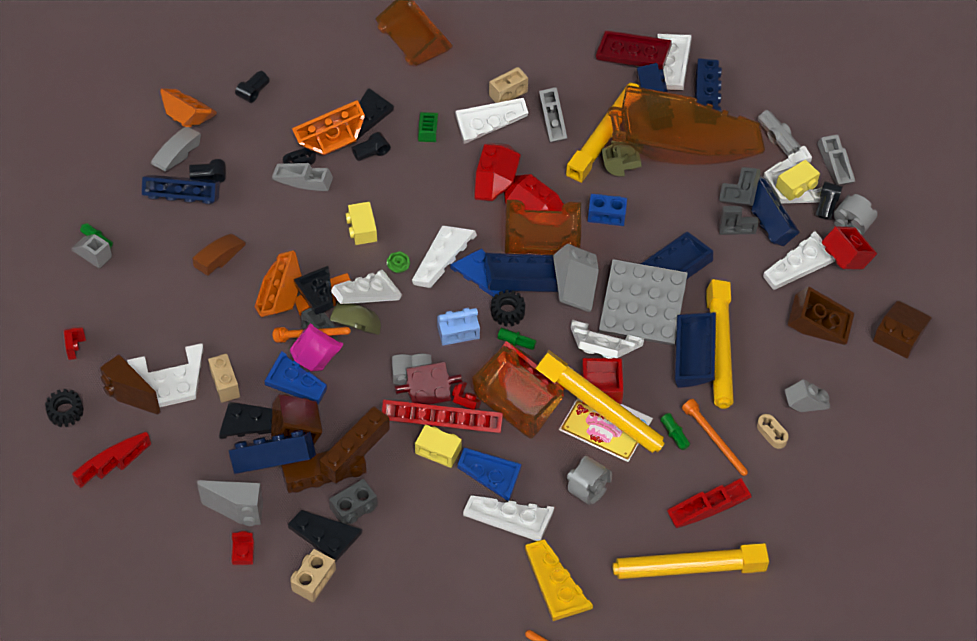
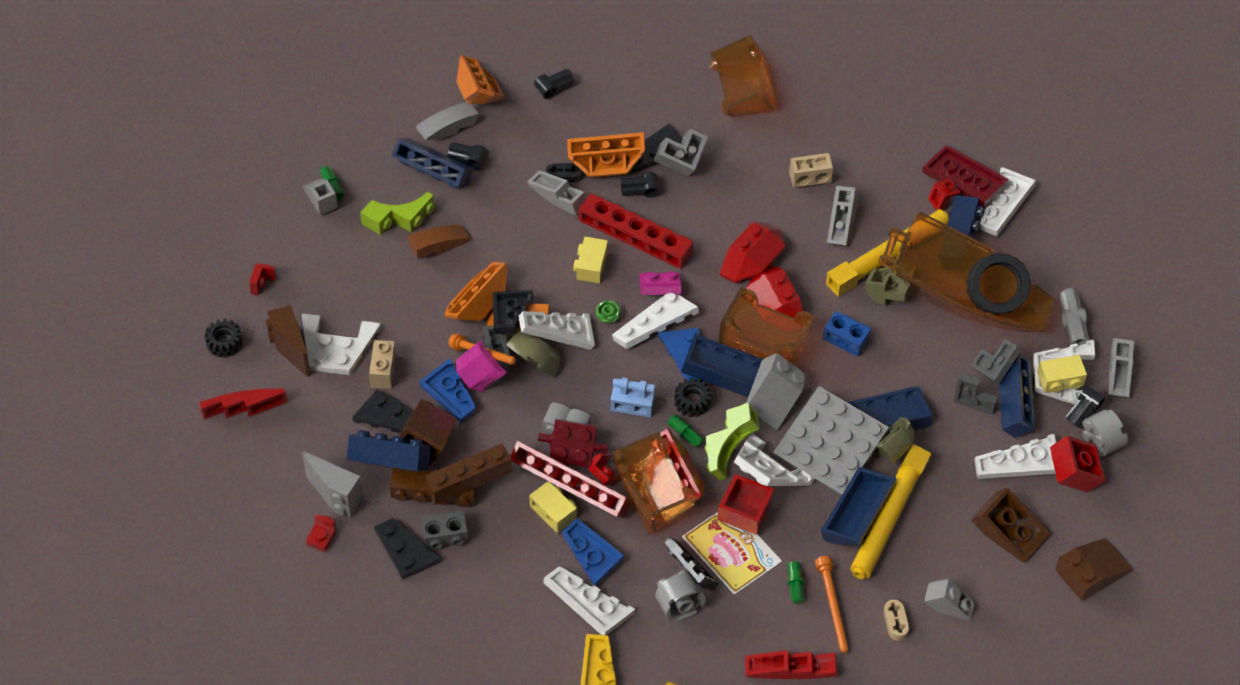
camera: 25 degrees right, 0 degrees up
tan brick [290,549,336,603] -> none
green slope [418,112,438,142] -> none
white wing [455,98,528,144] -> none
yellow brick [536,350,665,453] -> none
dark blue brick [695,58,722,124] -> none
none -> lime arch [360,192,435,235]
none -> red brick [579,193,693,269]
none -> dark pink plate [640,271,681,295]
none -> light grey brick [654,129,708,177]
none -> black wing [665,537,719,590]
none -> lime arch [705,403,759,481]
none -> olive brick [876,417,914,464]
none -> red bracket [927,179,960,211]
none -> black tyre [966,253,1031,315]

